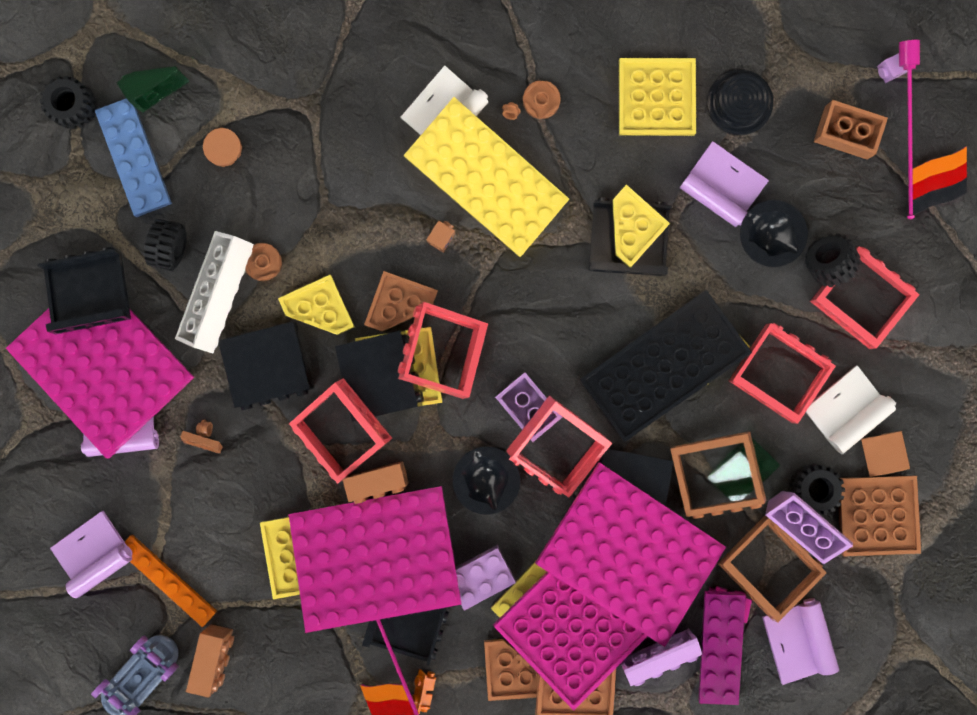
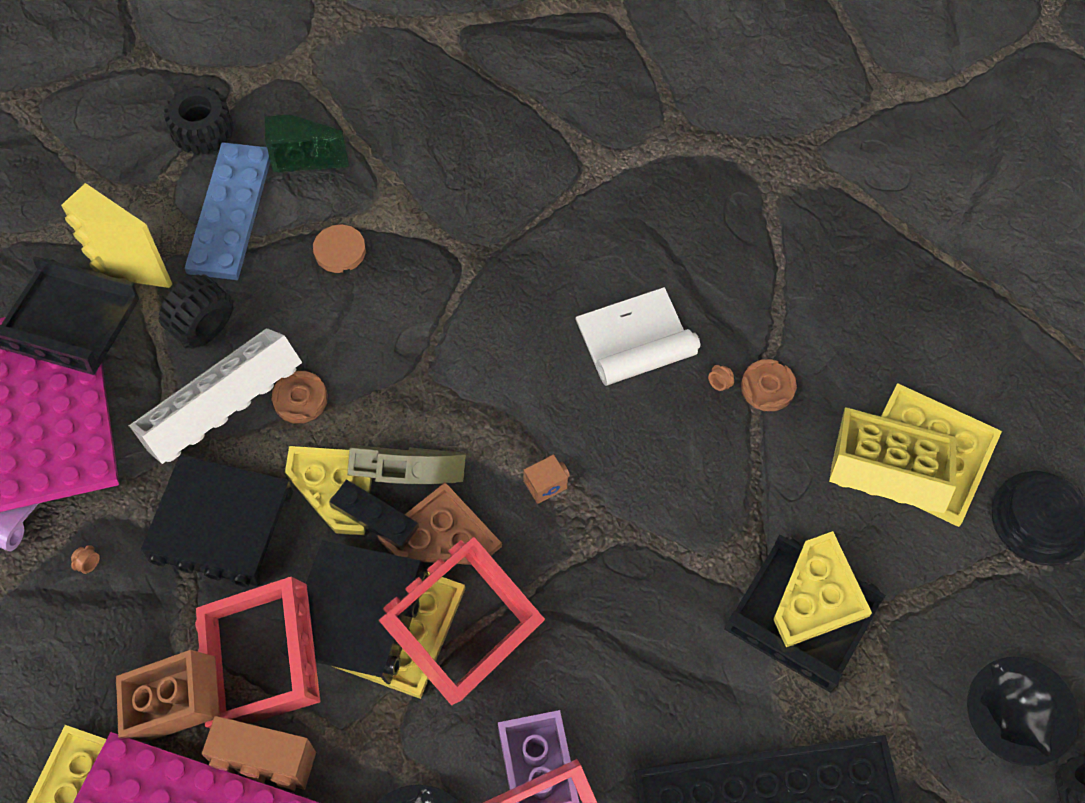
camera: 25 degrees right, 25 degrees down
nougat tile [180,431,223,453] -> none
light yellow plate [404,97,569,257] -> none
lavender door [680,141,769,227] -> none
none -> light yellow slope [61,183,173,288]
none -> nougat brick [116,650,220,742]
none -> black plate [329,479,419,550]
none -> olive slope [347,445,466,484]
none -> light yellow slope [829,407,957,514]

